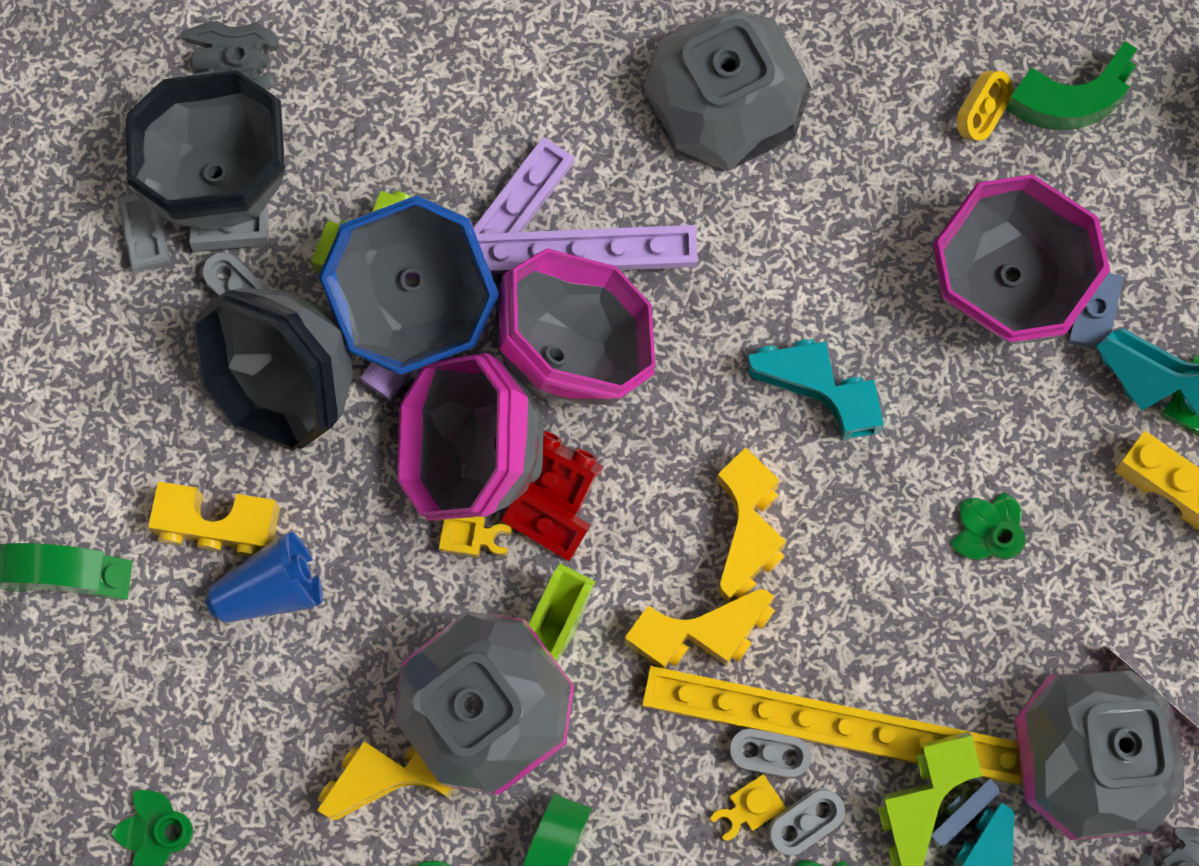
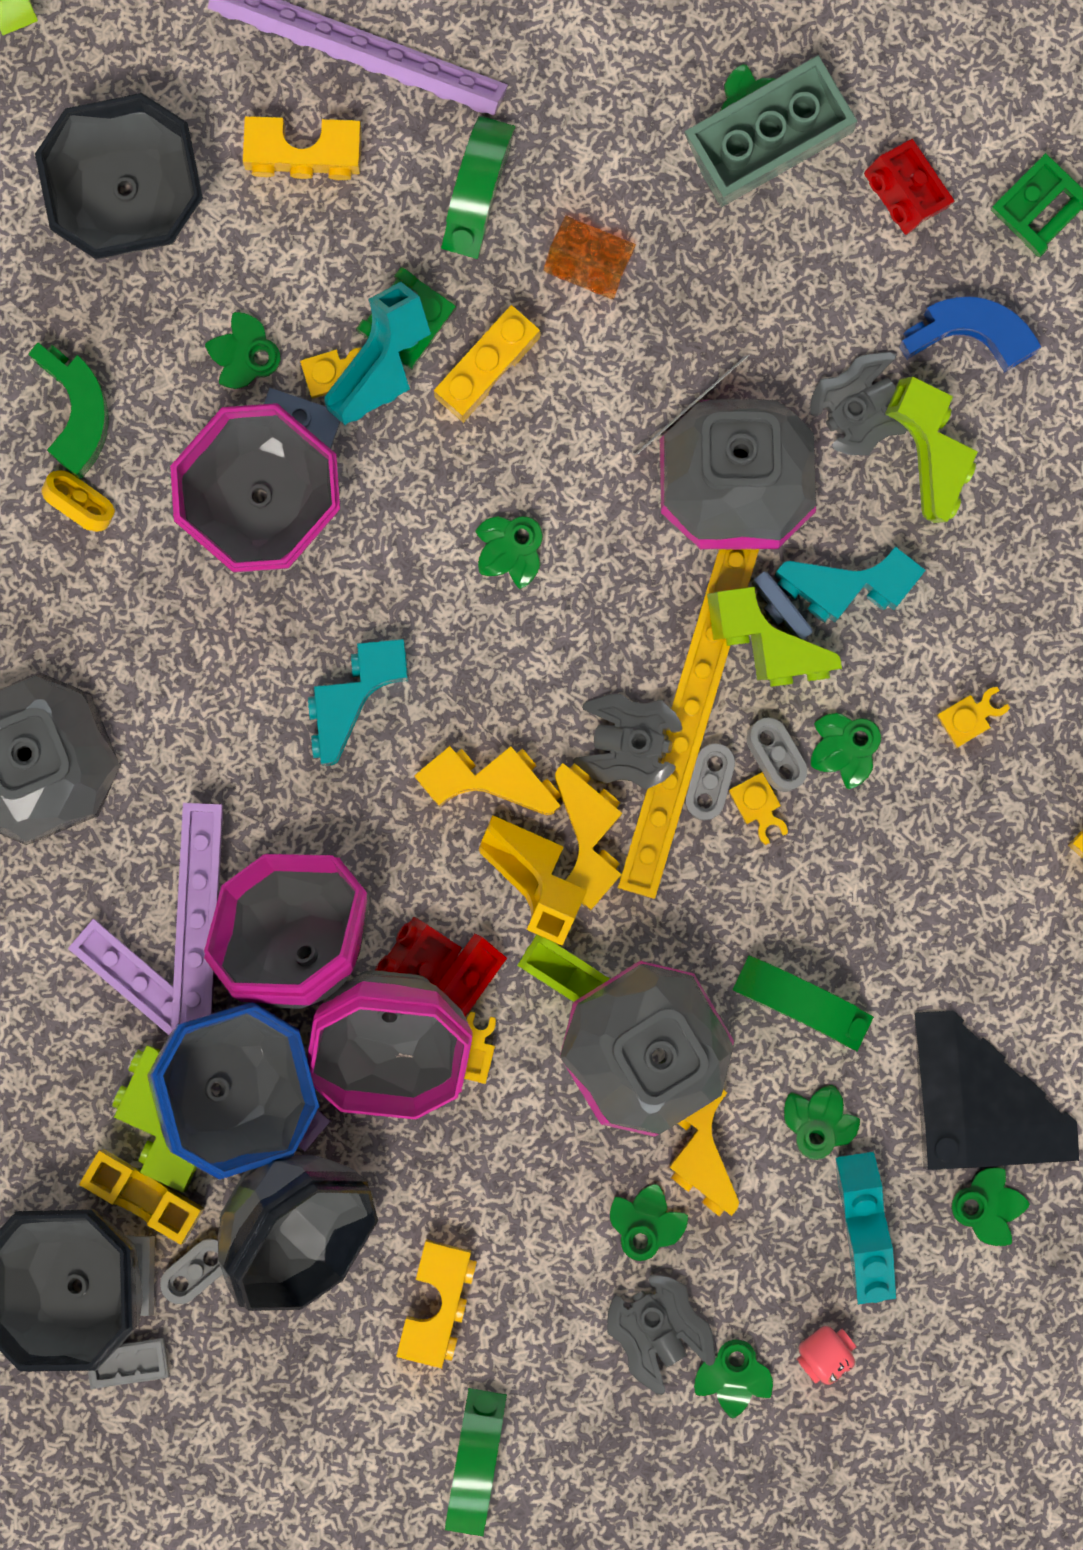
camera: 90 degrees left, 10 degrees up
blue cone [206,532,323,623] -> none
none -> yellow arch [79,1149,205,1245]
none -> green plate [205,312,281,389]
none -> yellow plate [300,348,362,399]
none -> yellow arch [479,815,587,946]
none -> dark grey piece [573,694,682,790]
none -> dark grey piece [607,1274,715,1395]
none -> green plate [610,1184,688,1261]

